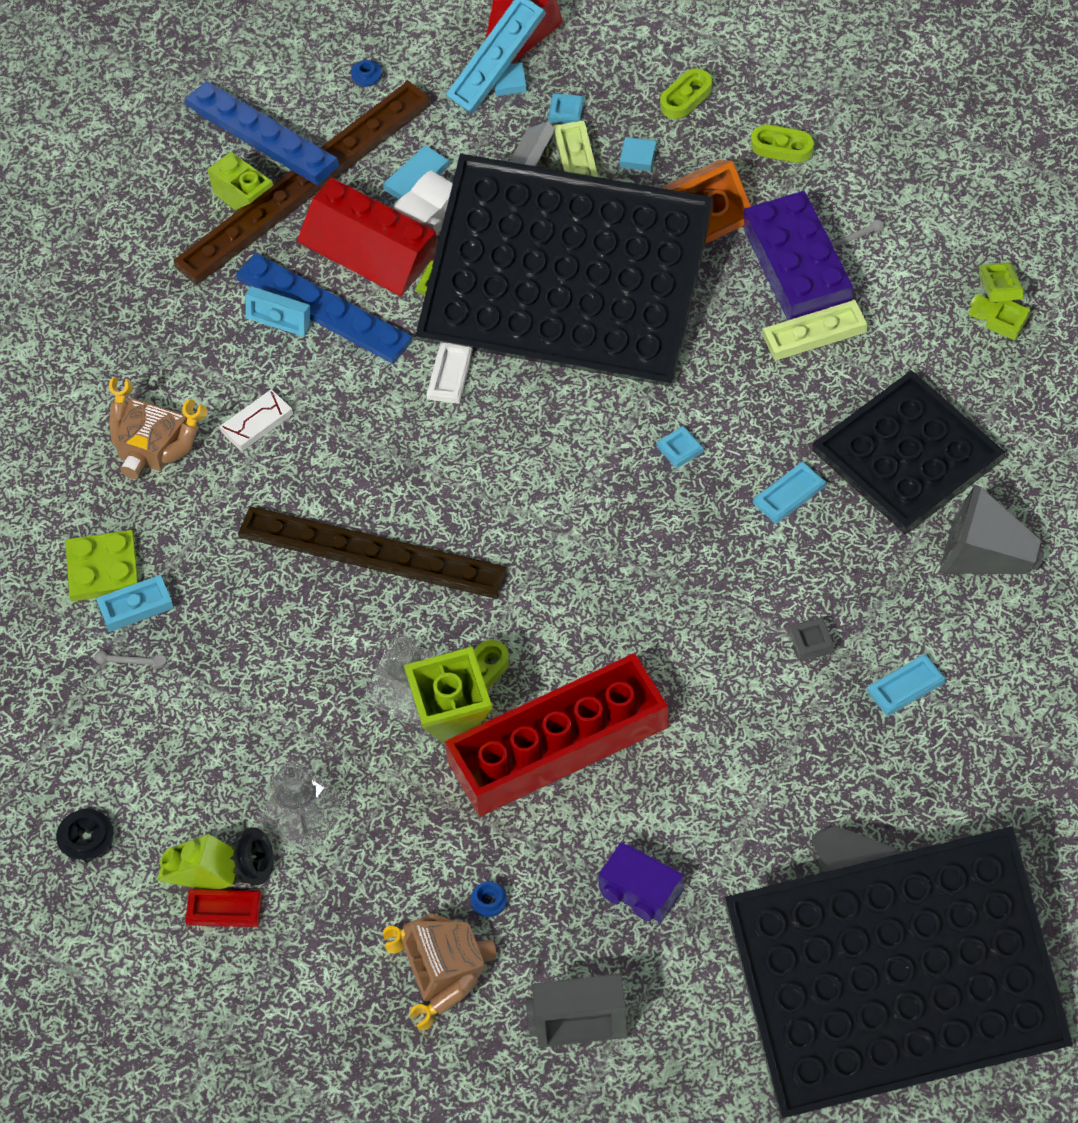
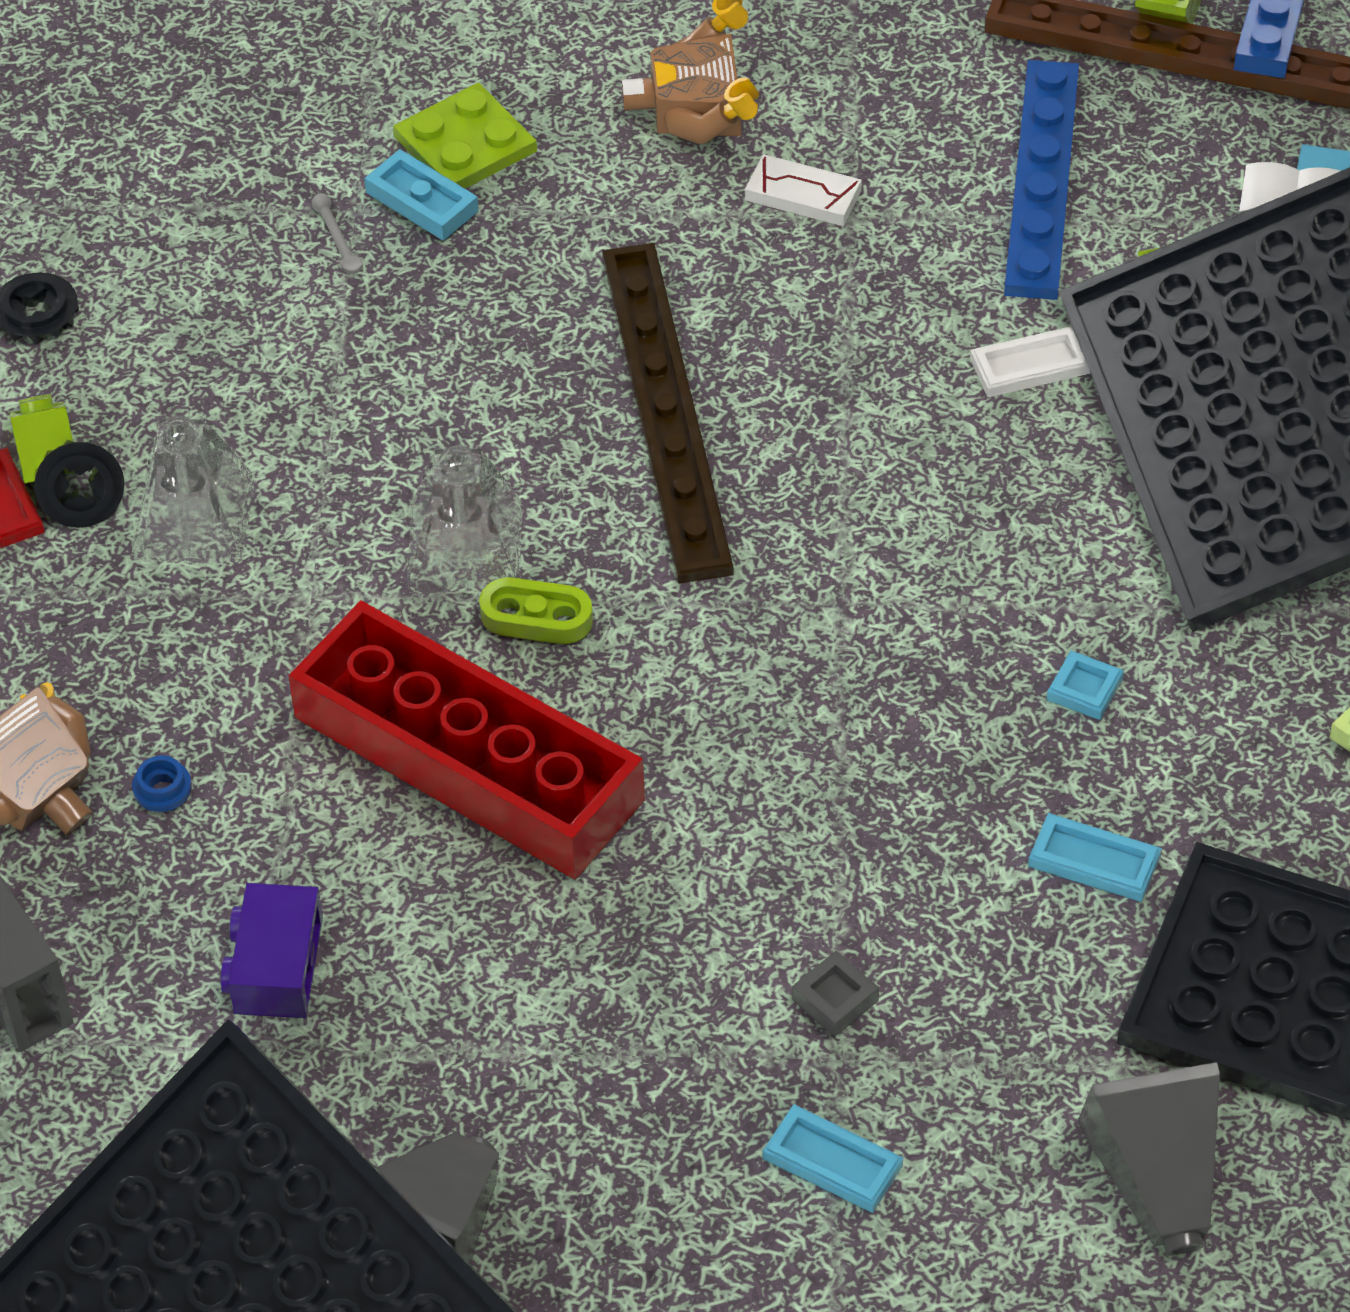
camera: 60 degrees right, 5 degrees down
medium azure plate [245,286,310,337] -> none
red slope [297,177,438,296] -> none
lime slope [404,646,492,744] -> none

